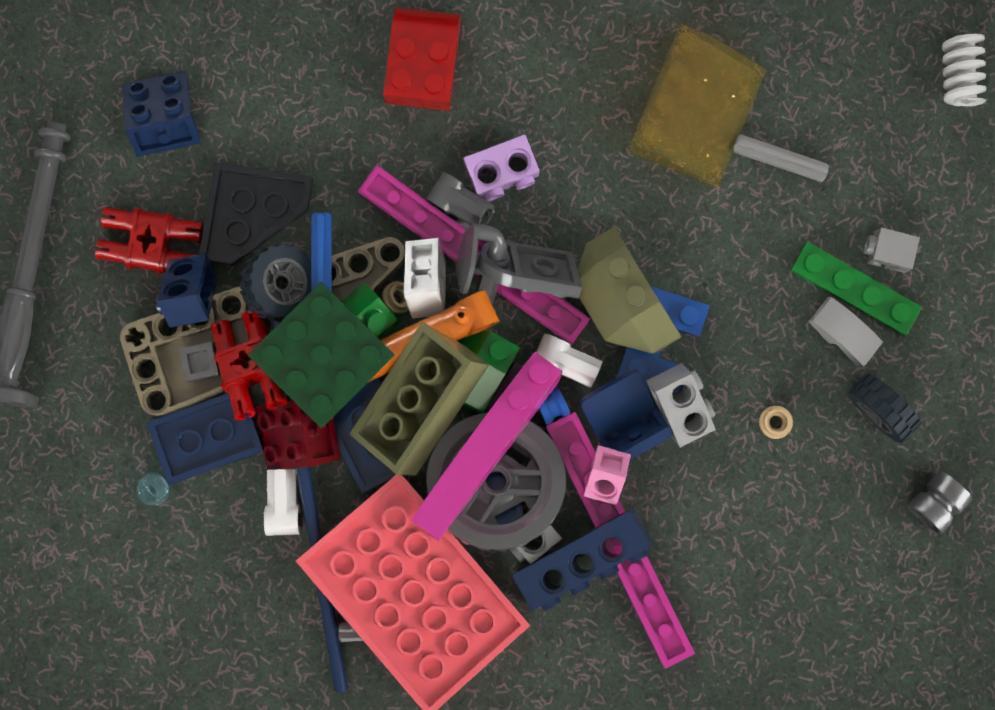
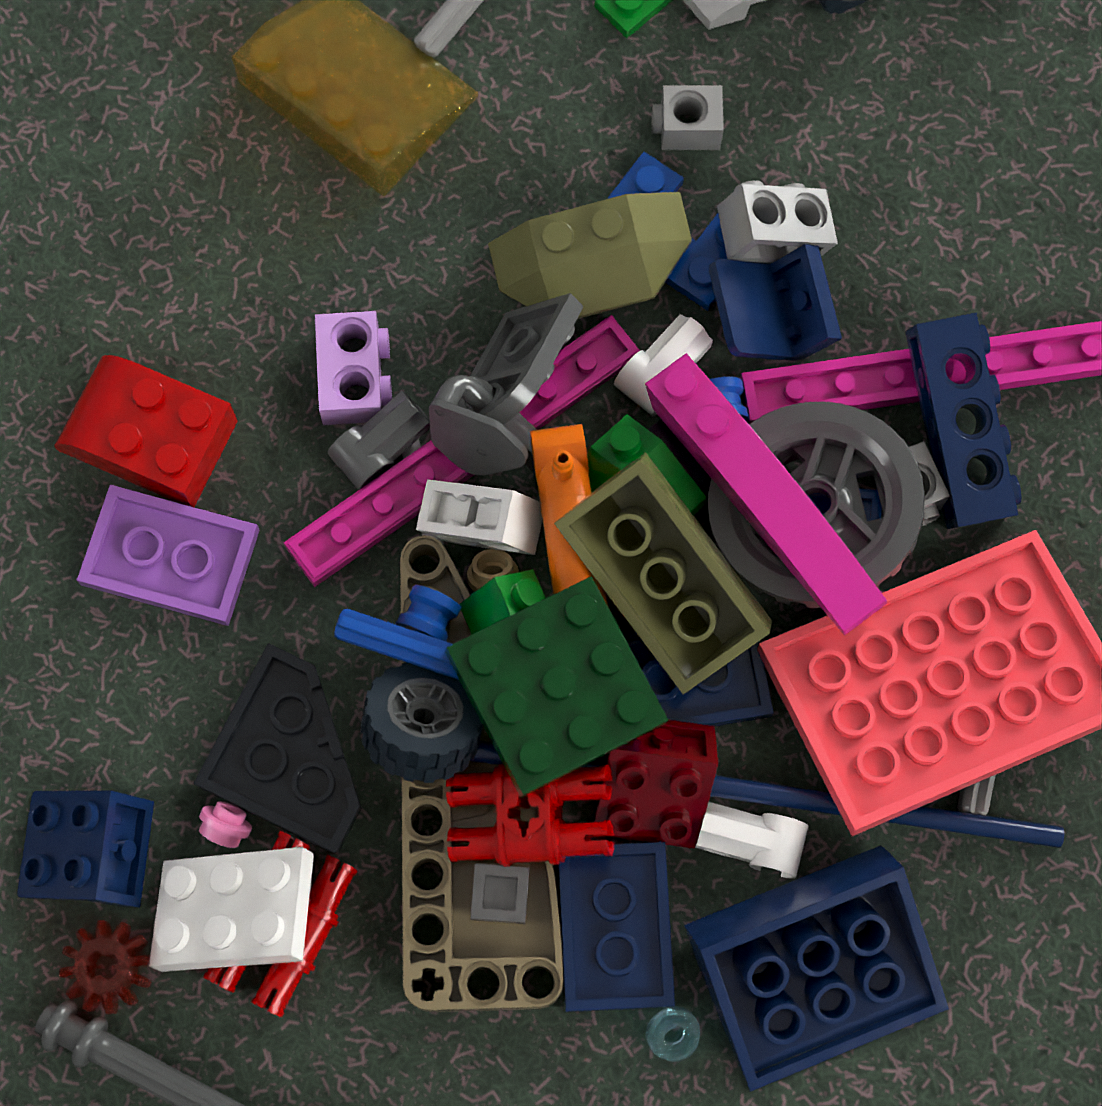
camera: 70 degrees left, 10 degrees down
dark blue brick [156,253,218,327] -> none
bright pink brick [584,445,631,505] -> none
tan plate [759,406,793,439] -> none
none -> clear red gear [59,920,152,1015]
none -> medium lavender plate [77,485,260,626]
none -> white plate [149,847,314,972]
none -> bright pink plate [199,801,252,848]
none -> blue wheel [395,585,461,641]
none -> light grey brick [652,85,724,150]
none -> dark blue slope [684,845,949,1092]

